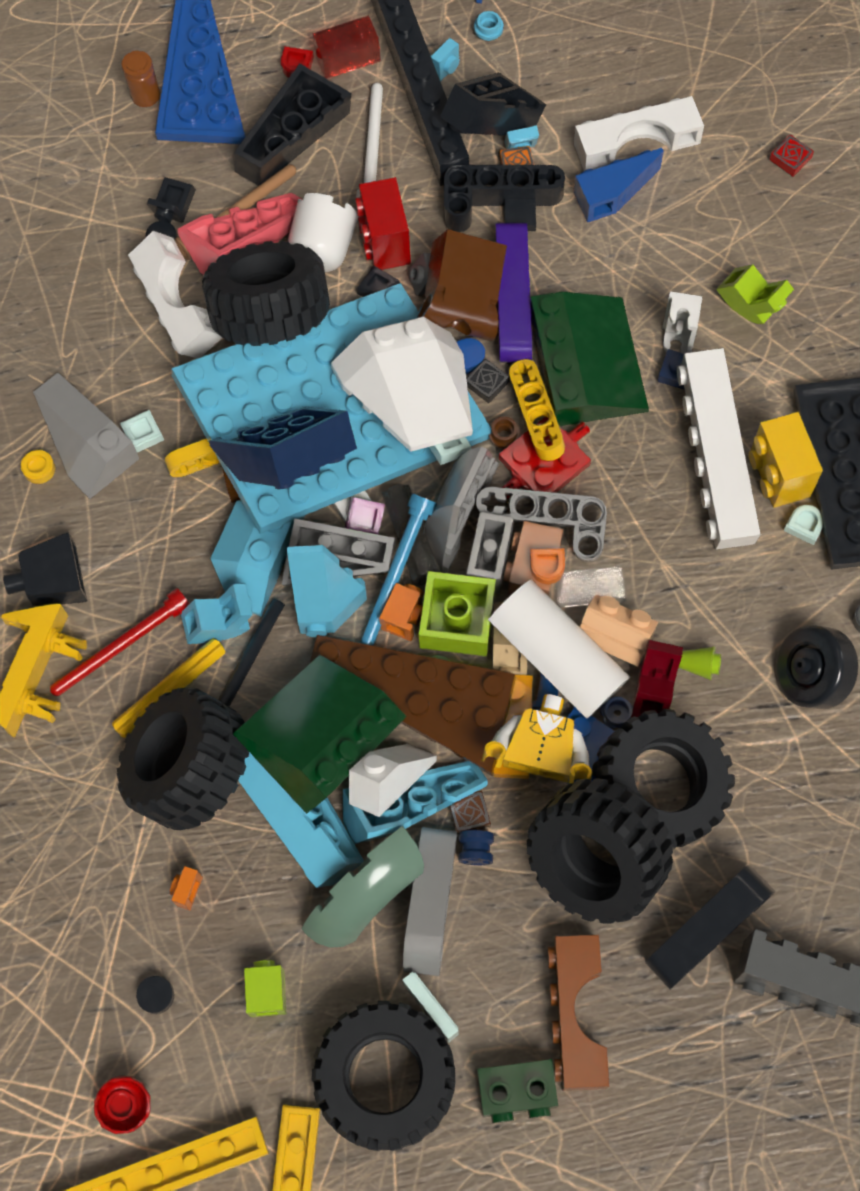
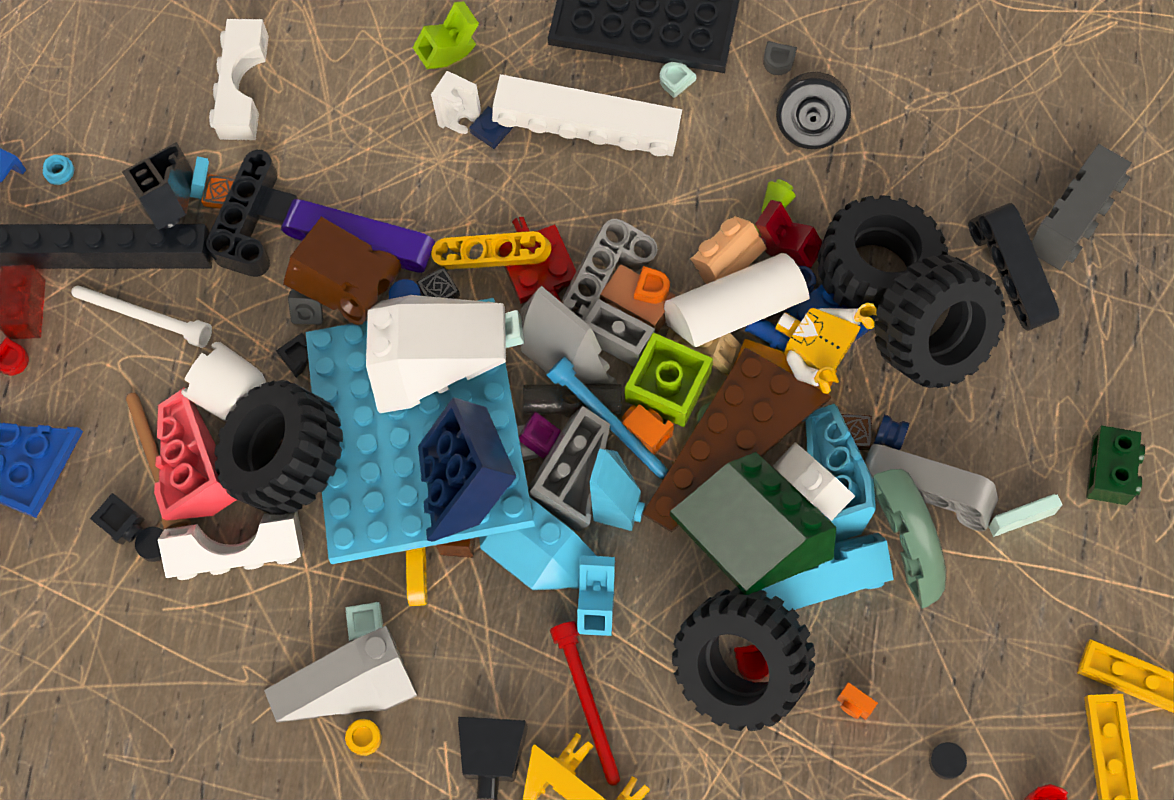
camera: 70 degrees left, 0 degrees up
yellow axle [112,638,225,738] -> none
black bar [218,599,285,707] -> none
black wedge [234,64,352,186] -> none
lime brick [244,960,287,1017] -> none
black tyre [312,1001,456,1151] -> none
red brick [355,177,411,270] -> none
medium azure plate [431,38,460,82] -> none
reddish brown plate [488,417,521,449] -> none
dark green slope [530,291,649,426] -> none
dark orange arch [547,935,609,1091] -> none
clear tile [555,566,626,608] -> none
blue slope [574,148,664,223] -> none
yellow brick [749,412,823,508] -> none

